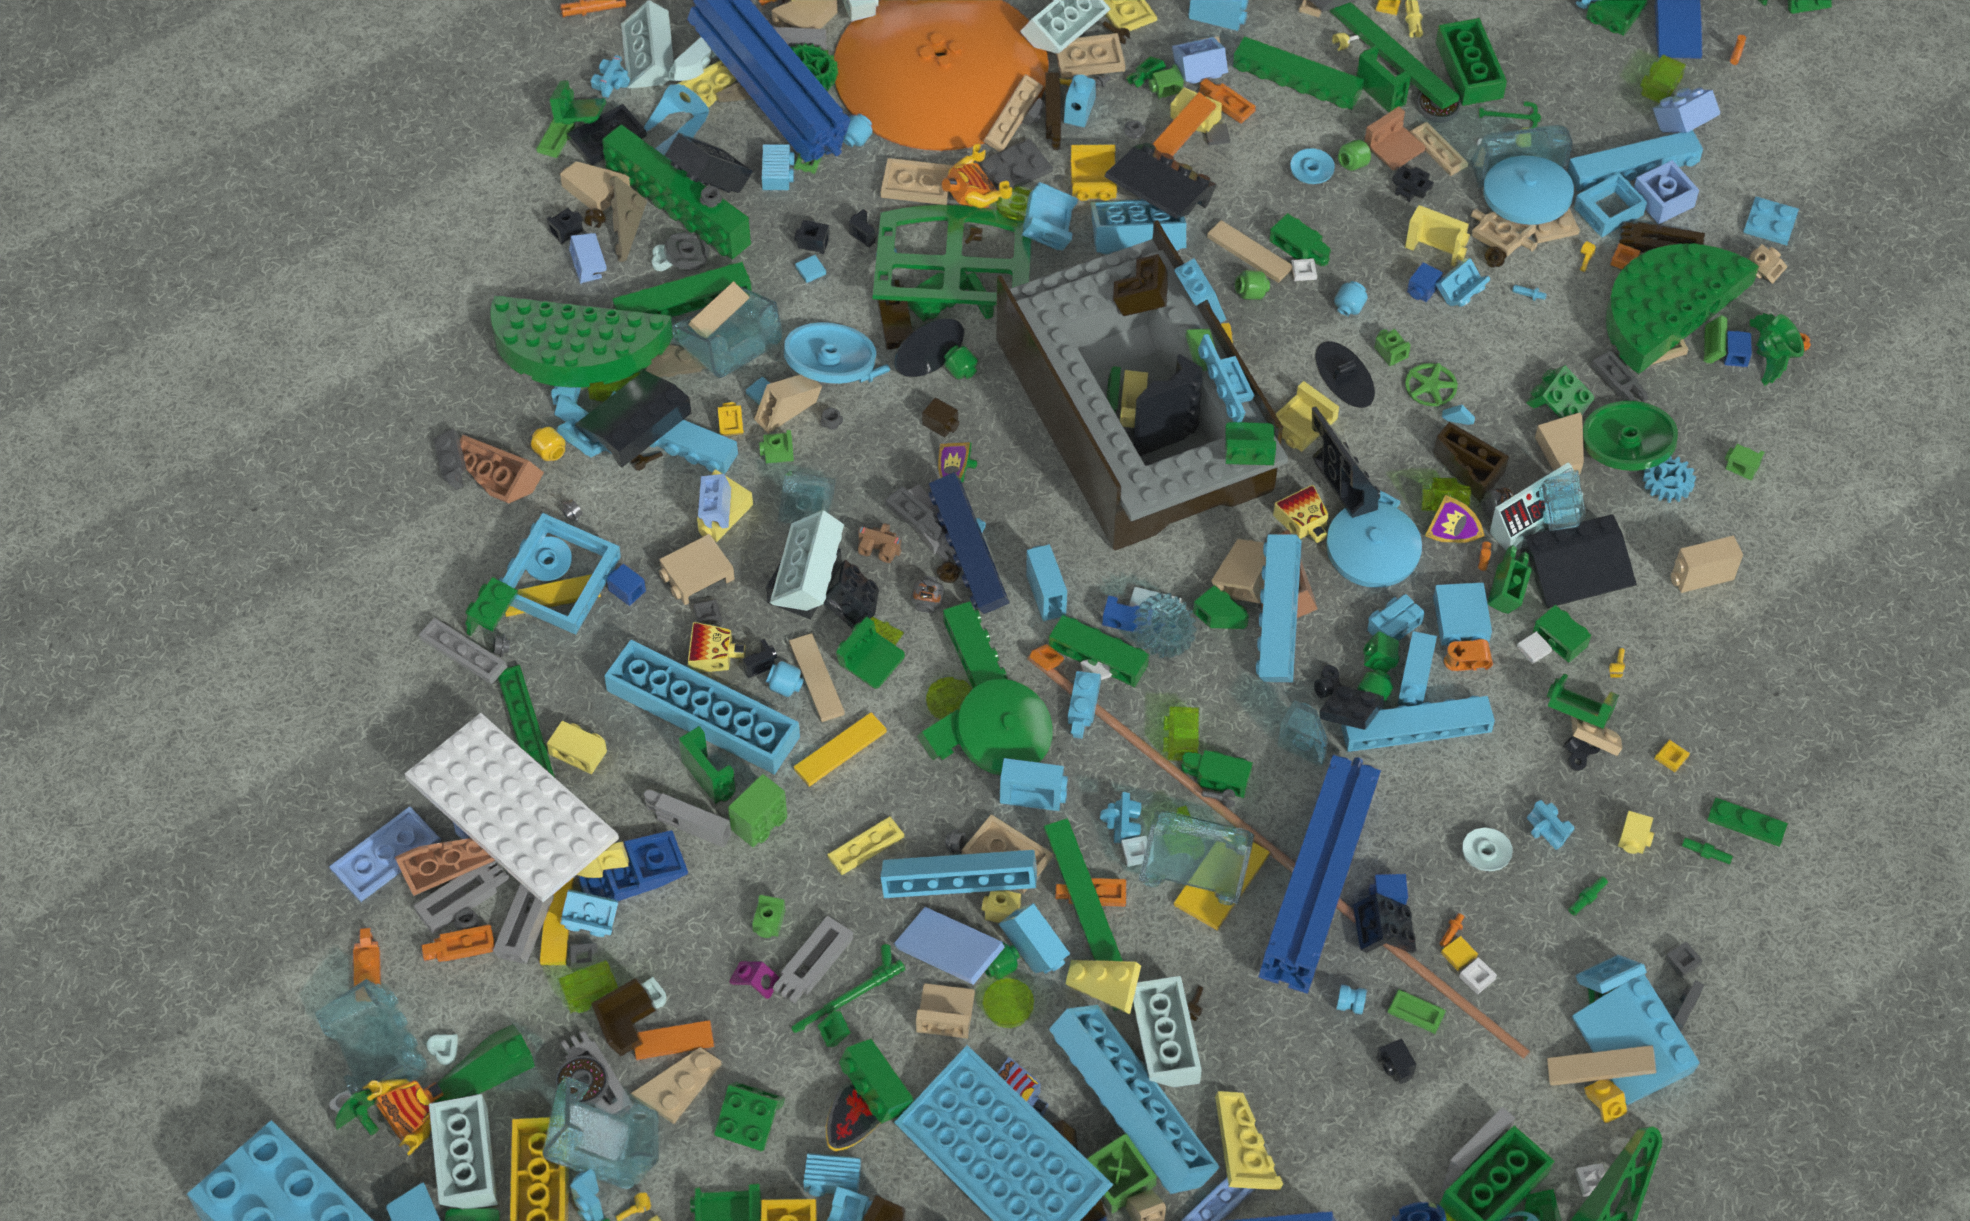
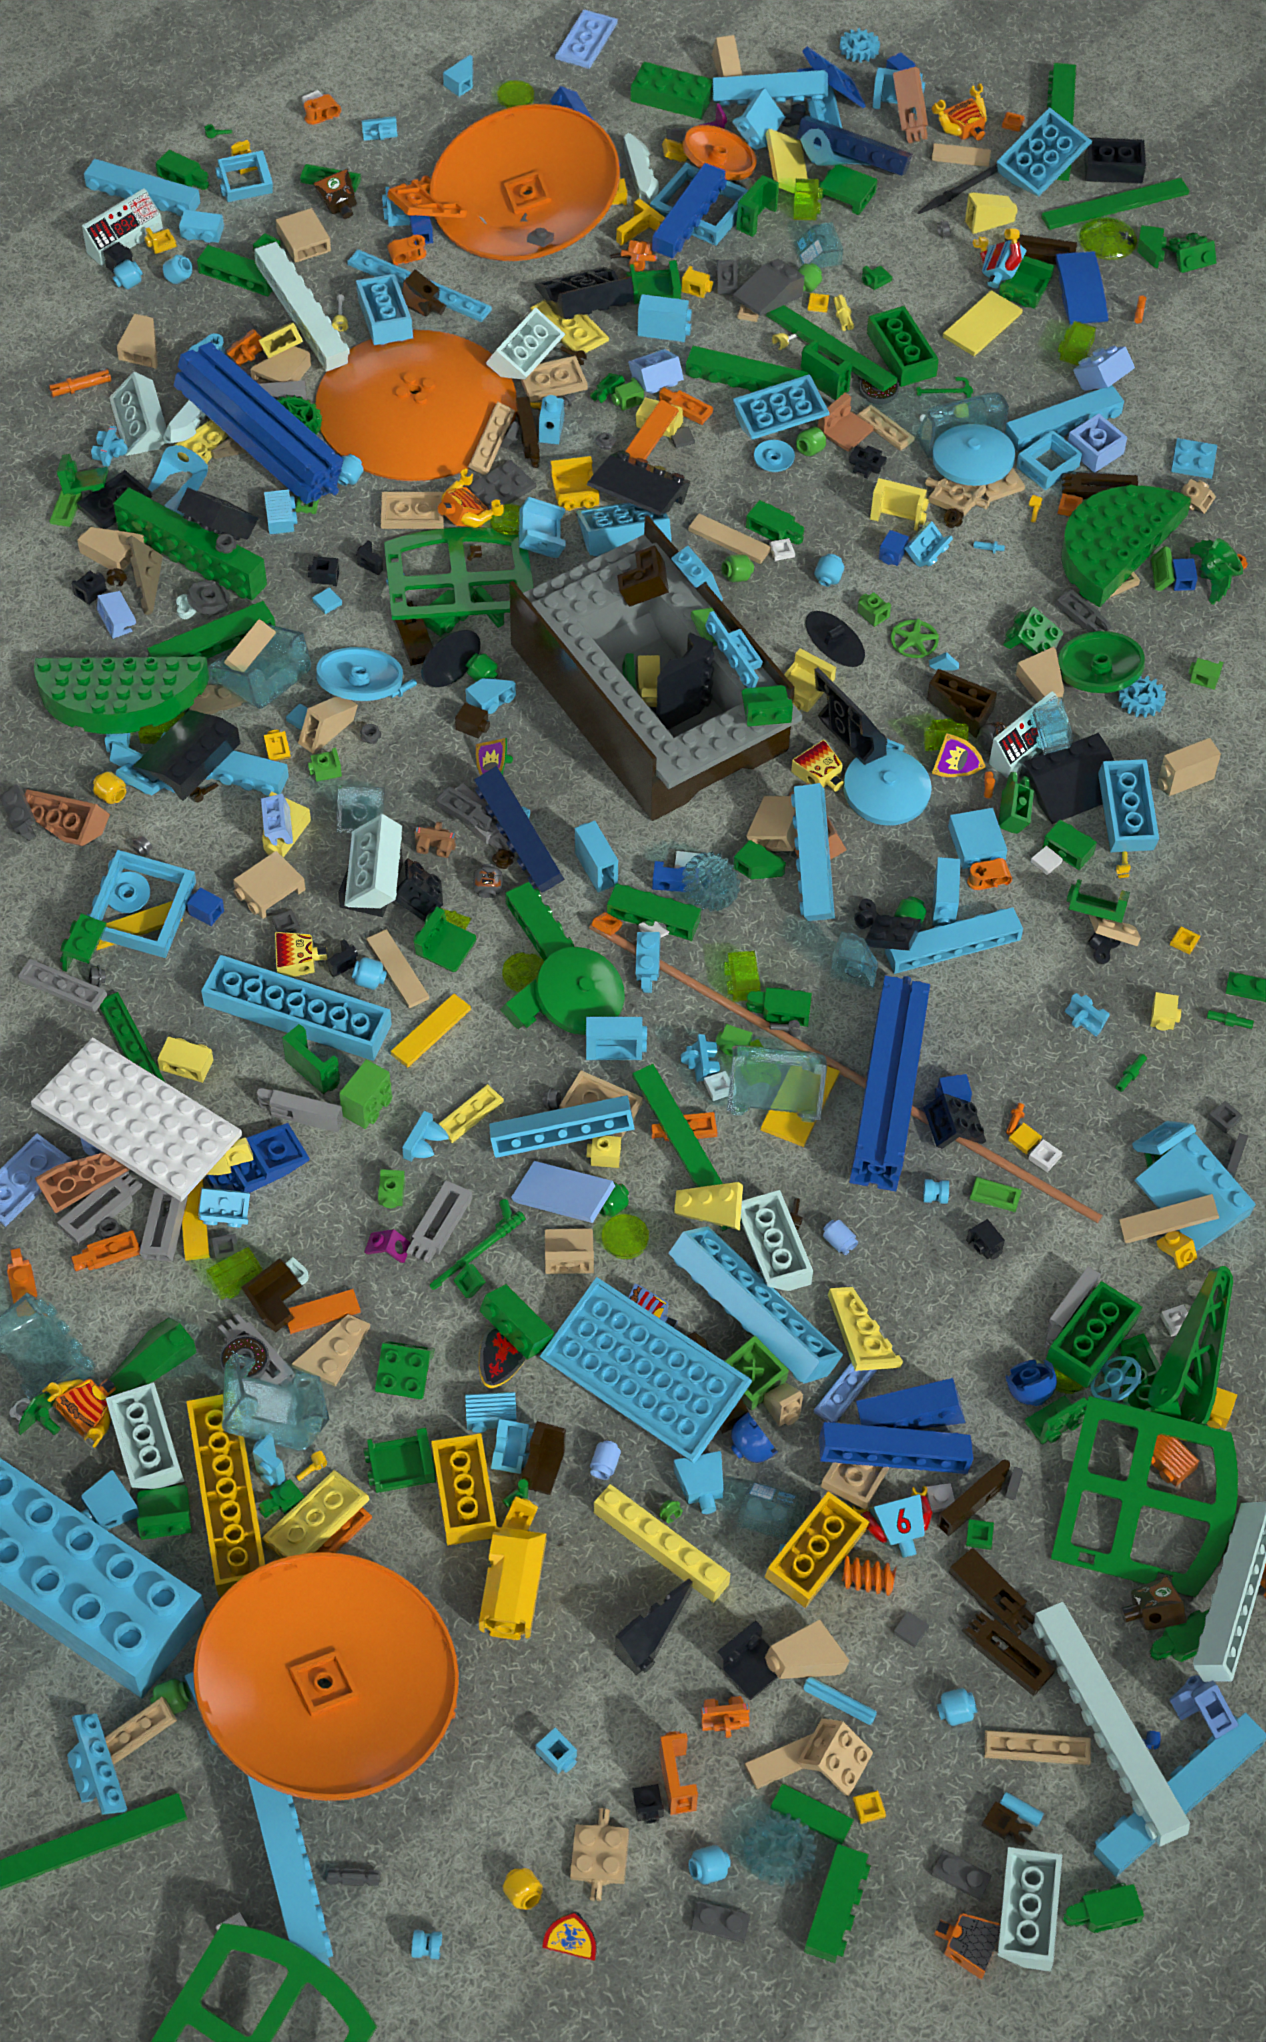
camera: 10 degrees left, 0 degrees up
light aqua tile [426,1035,458,1065] -> none
medium azure brick [999,903,1070,974] -> none
green brick [1363,631,1400,673] -> none
medium azure brick [1367,594,1424,641] -> none
light aqua dish [1462,827,1513,872] -> none
none -> medium azure tile [402,1111,449,1162]
none -> medium azure slope [466,678,516,714]
none -> bright green brick [716,1024,753,1062]
none -> medium azure slope [733,374,829,440]
none -> light blue brick [823,1220,858,1255]
none -> light yellow tile [943,291,1023,356]
none -> medium azure brick [1098,759,1159,853]

